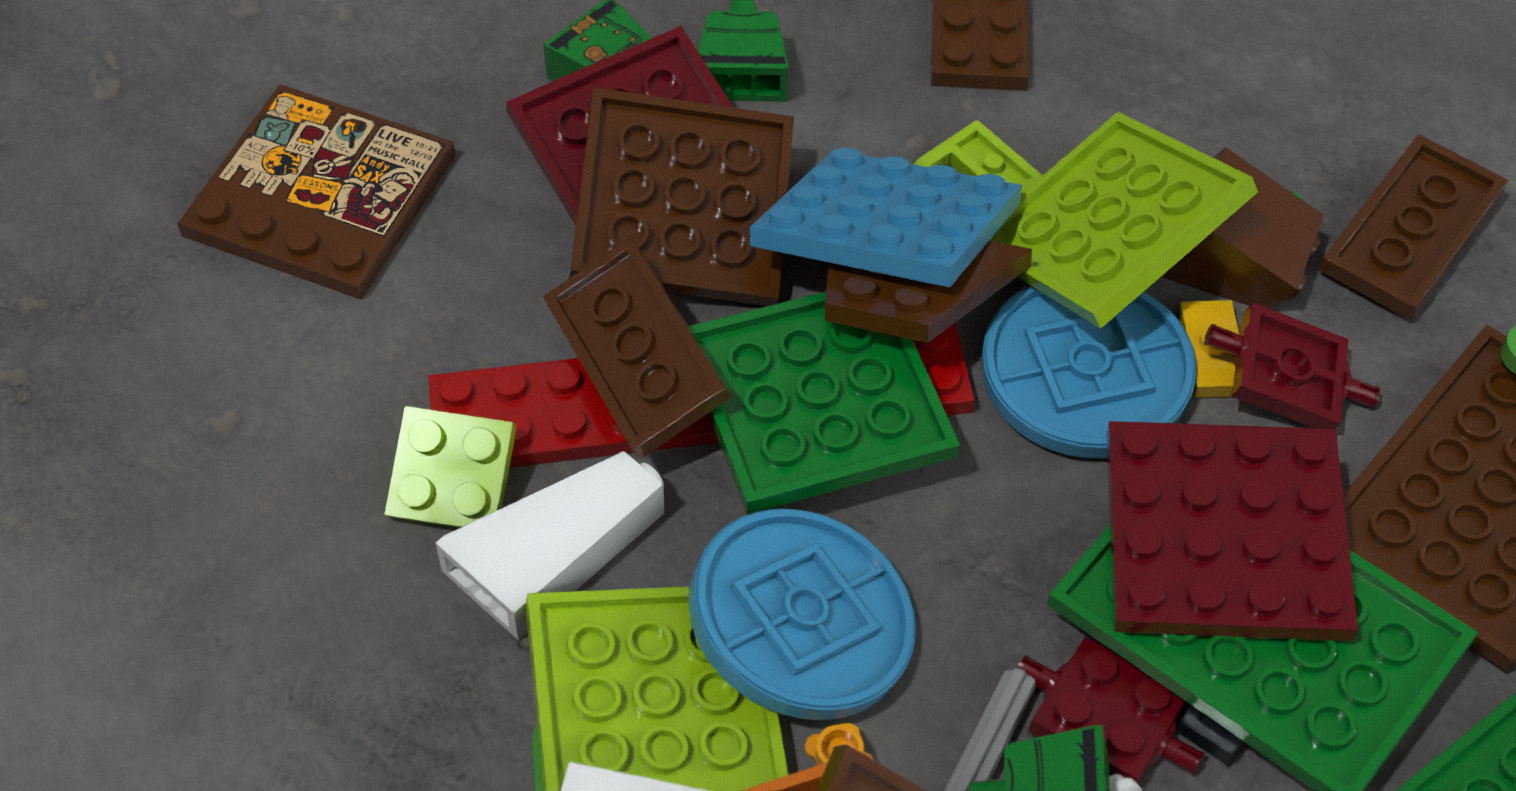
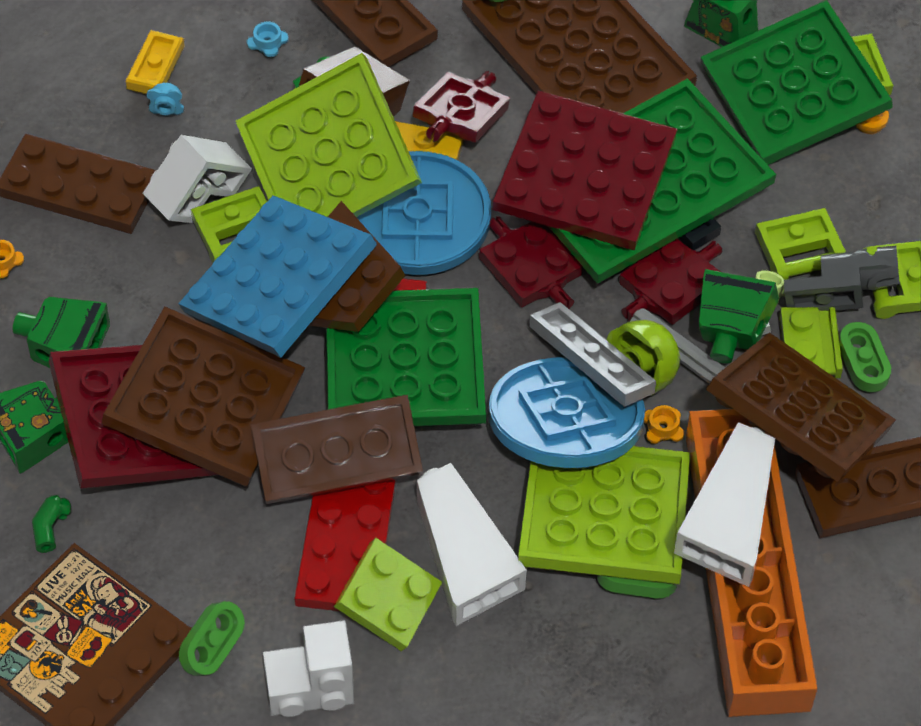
camera: 75 degrees left, 0 degrees up
none -> green arm [32,495,71,553]
none -> yellow plate [126,30,184,94]
none -> white brick [143,135,252,223]
none -> medium azure plate [147,83,184,115]
none -> bright green plate [179,601,245,676]
none -> medium azure plate [247,22,288,57]
none -> white brick [263,620,354,717]
none -> dark red plate [479,216,583,309]
none -> light grey plate [529,302,656,407]
none -> lime cylinder [606,320,680,396]

